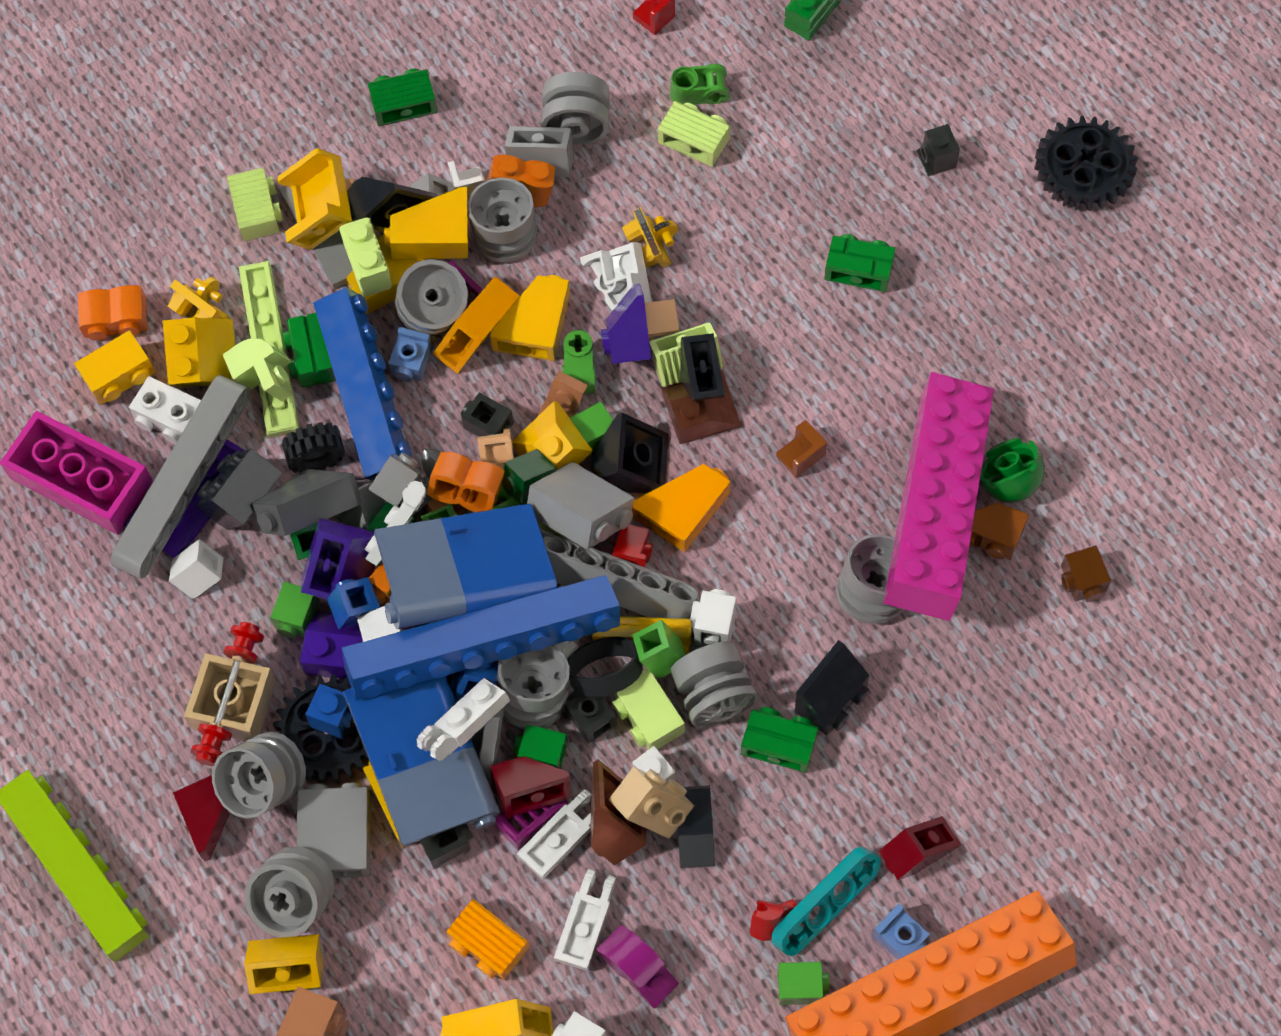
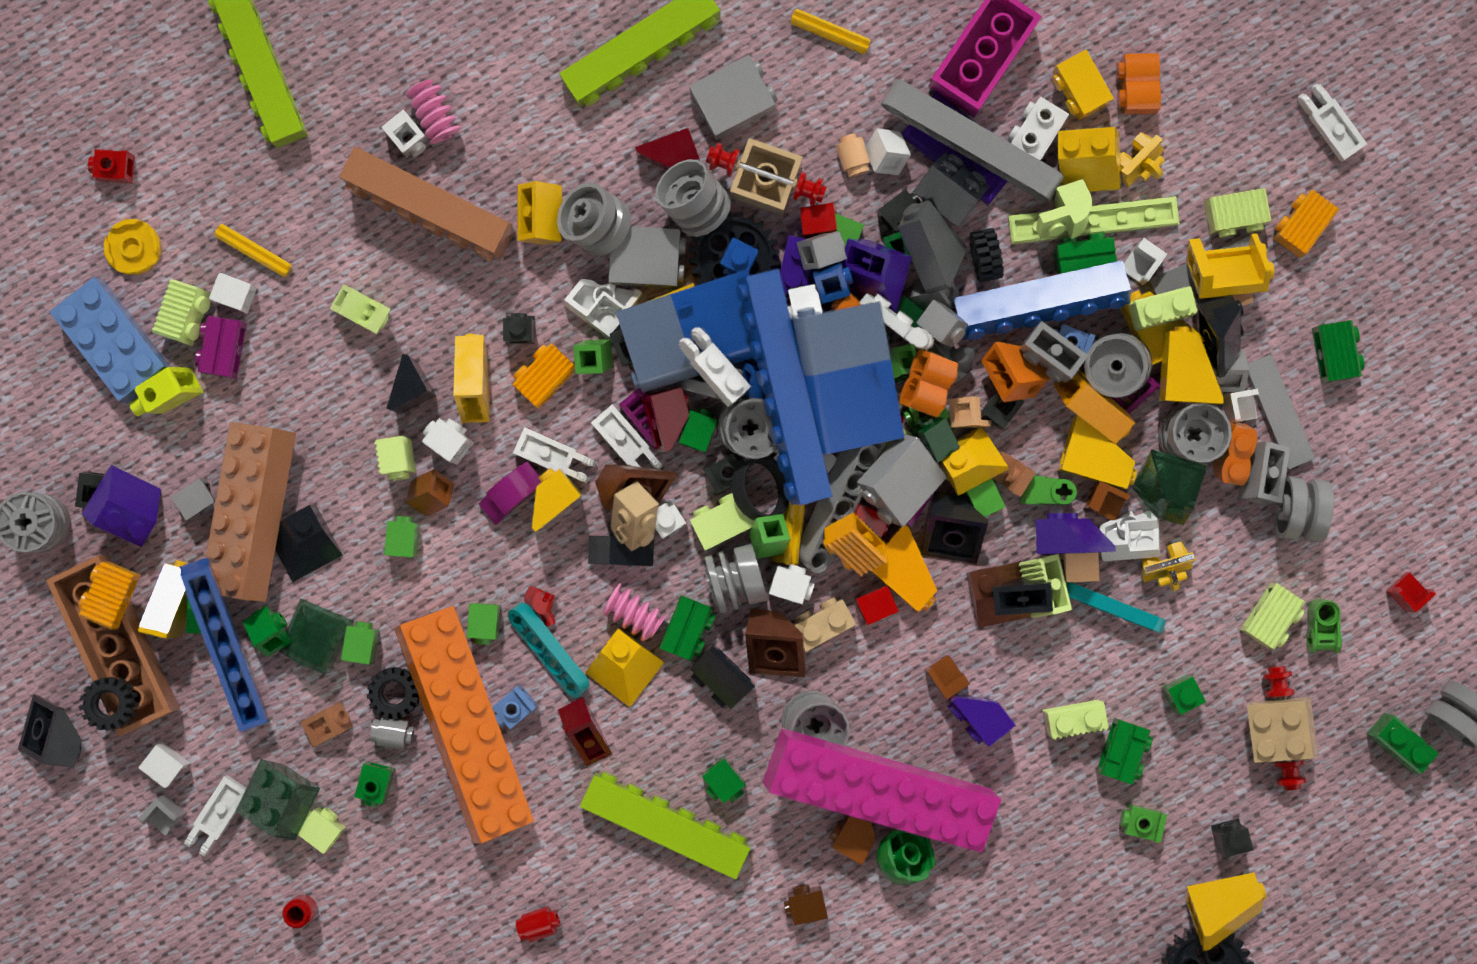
camera: 90 degrees right, 20 degrees up
none -> pearl dark grey brick [503,313,535,344]
none -> red brick [516,906,560,942]
none -> yellow slope [532,468,581,532]
none -> white slope [564,279,642,339]
none -> bright green brick [573,339,614,374]
none -> lime brick [579,771,751,880]
none -> yellow slope [585,628,664,707]
none -> bright pink piece [603,583,667,642]
none -> light grey brick [689,55,778,141]
none -> green brick [702,756,746,804]
none -> copper slope [745,609,806,677]
none -> yellow axle [791,9,871,54]
none -> tan brick [793,597,856,652]
none -> light grey brick [796,231,847,270]
none -> red panel [800,202,837,239]
none -> light orange brick [824,512,887,576]
none -> light nougat brick [836,133,871,178]
none -> red panel [855,586,899,625]
none -> pearl dark grey brick [877,189,922,234]
none -> dark purple slope [947,694,1016,747]
none -> orange torso [981,342,1051,402]
none -> light grey brick [1020,321,1089,383]
none -> yellowish green brick [1042,700,1109,740]
none -> teal beam [1065,581,1167,634]
none -> dark orange panel [1084,481,1131,520]
none -> bright green brick [1120,804,1167,843]
none -> white panel [1124,238,1167,285]
none -> clear green slope [1132,449,1207,526]
none -> green brick [1161,675,1206,715]
none -> yellow slope [1186,872,1267,951]
none -> tan brick [1247,666,1318,791]
none -> light grey tile [1248,354,1315,470]
none -> light orange brick [1273,190,1340,258]
none -> white hinge [1297,84,1367,162]

